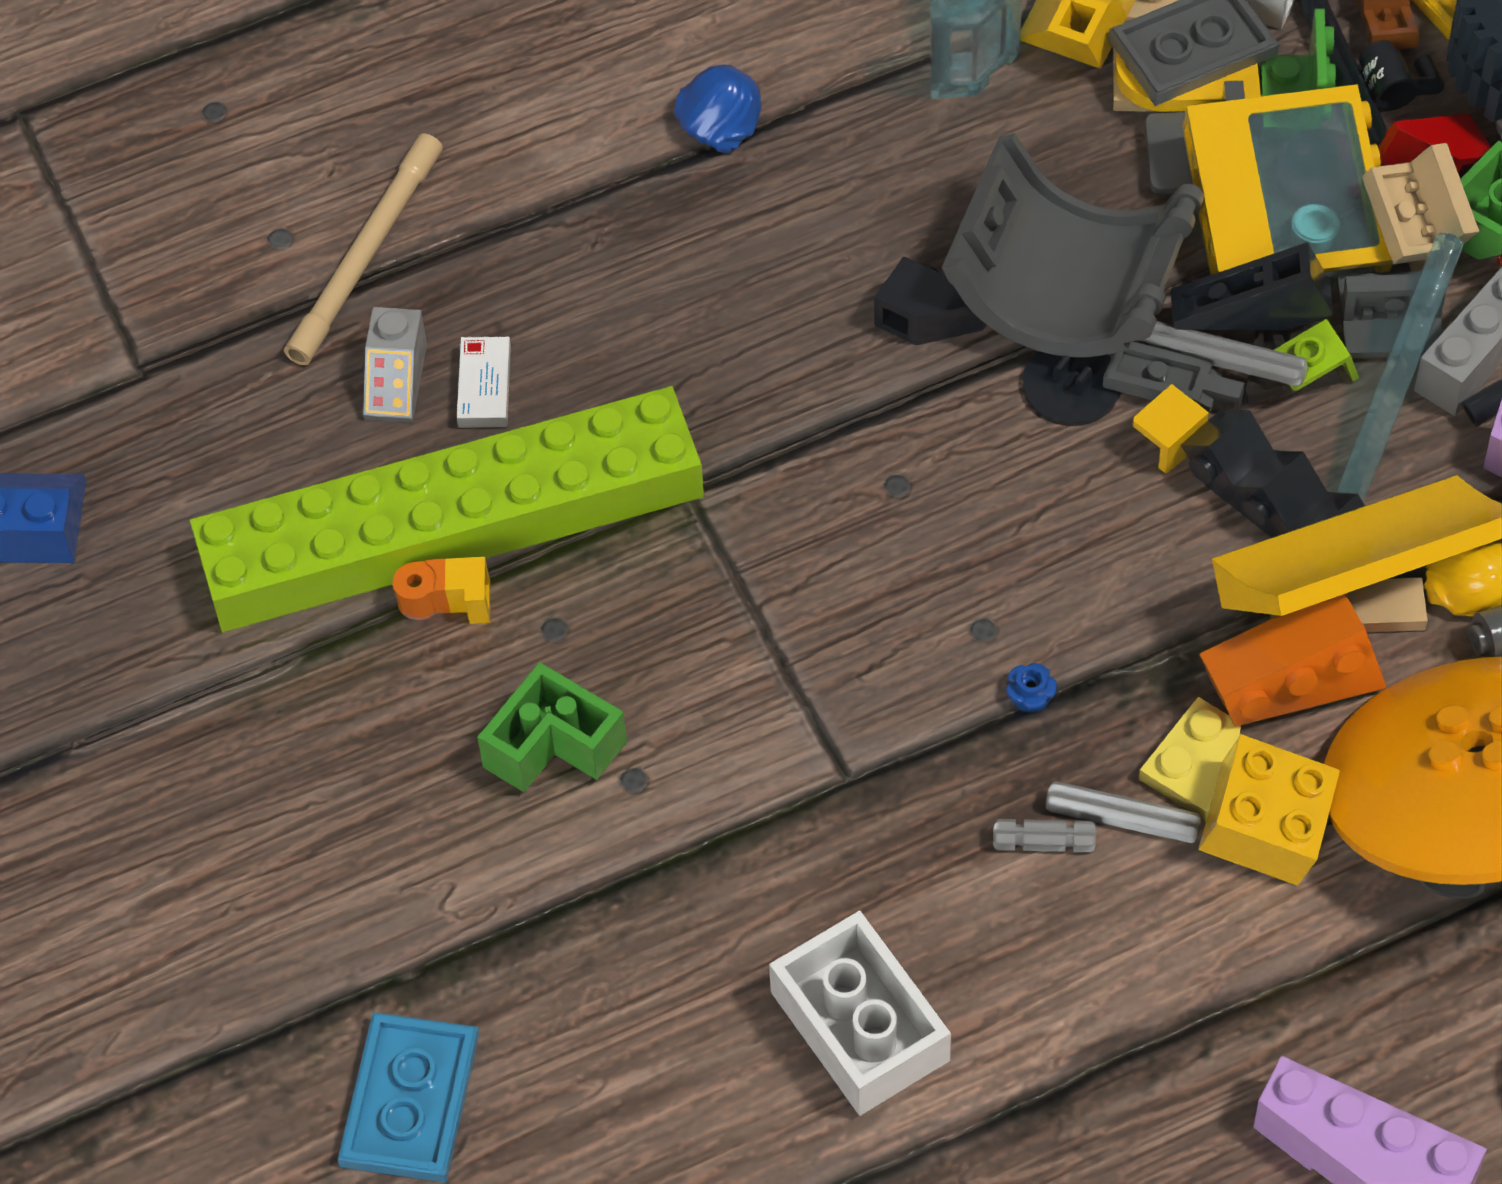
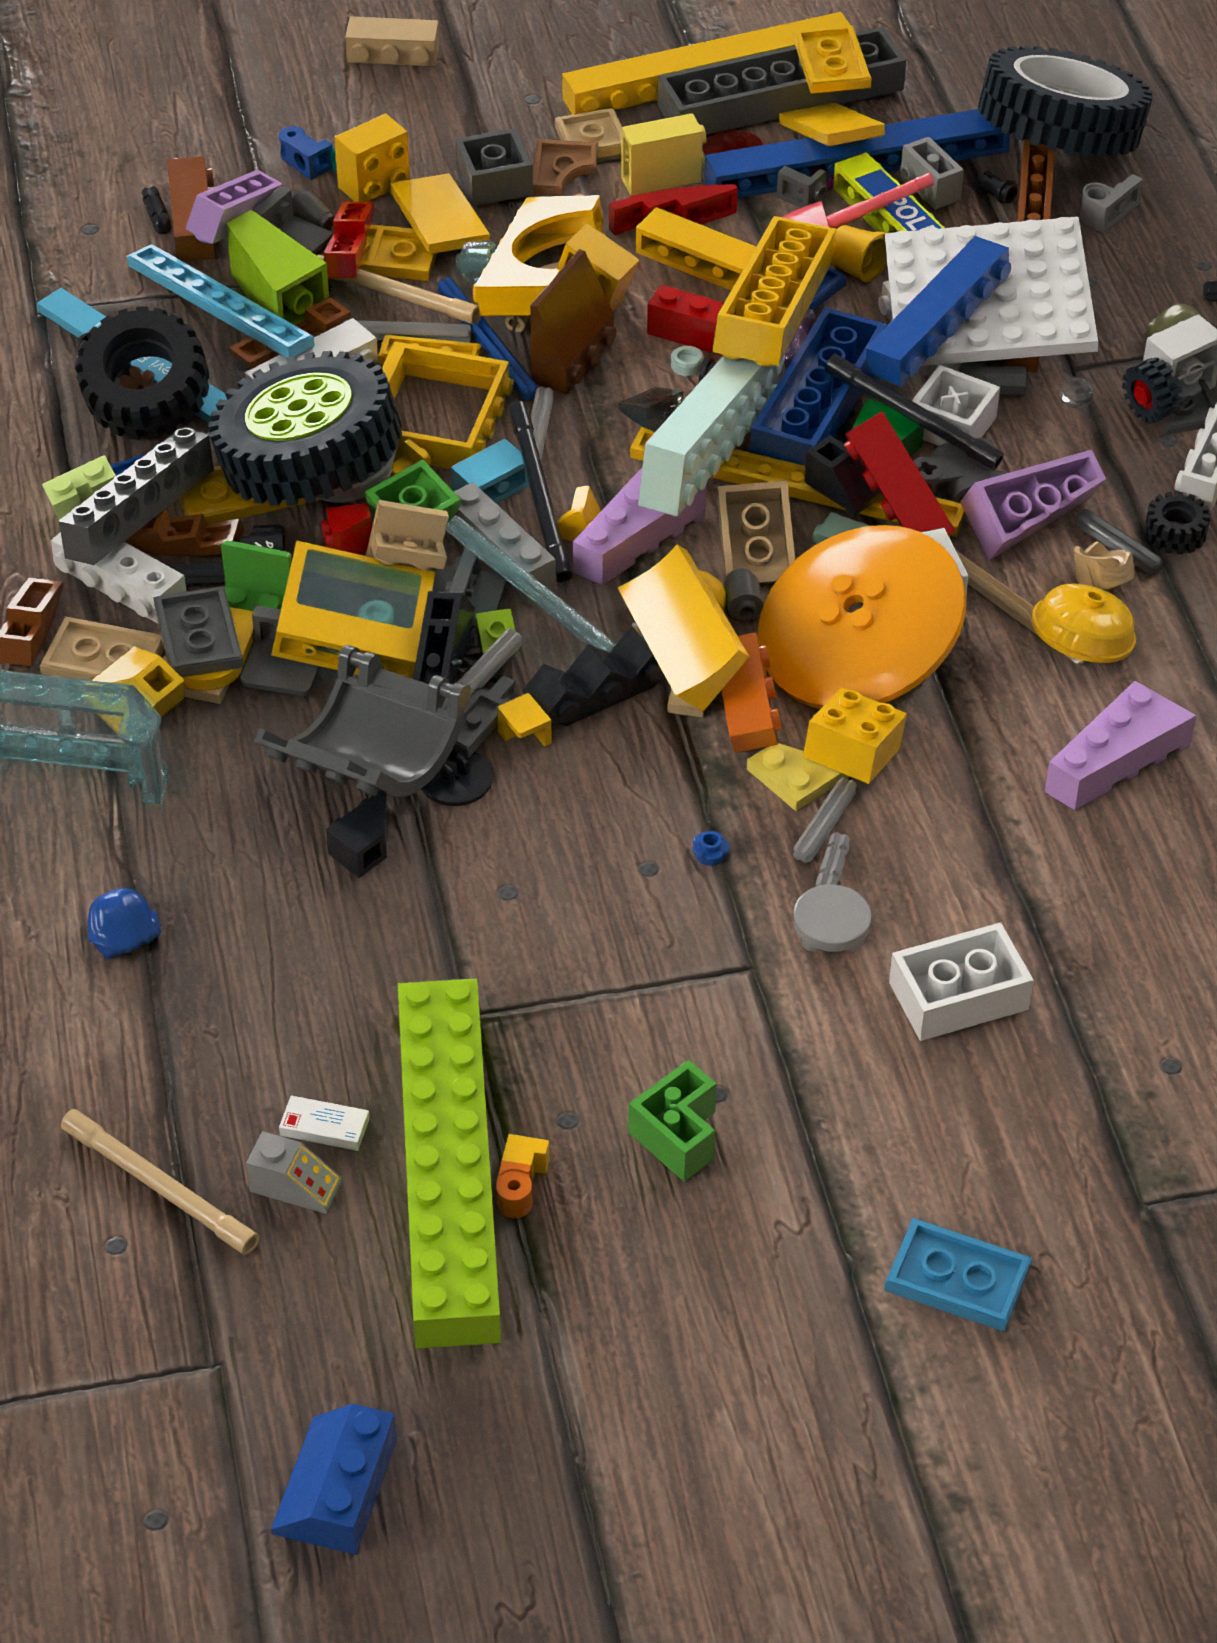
camera: 80 degrees left, 10 degrees down
none -> light grey tile [793,884,871,952]

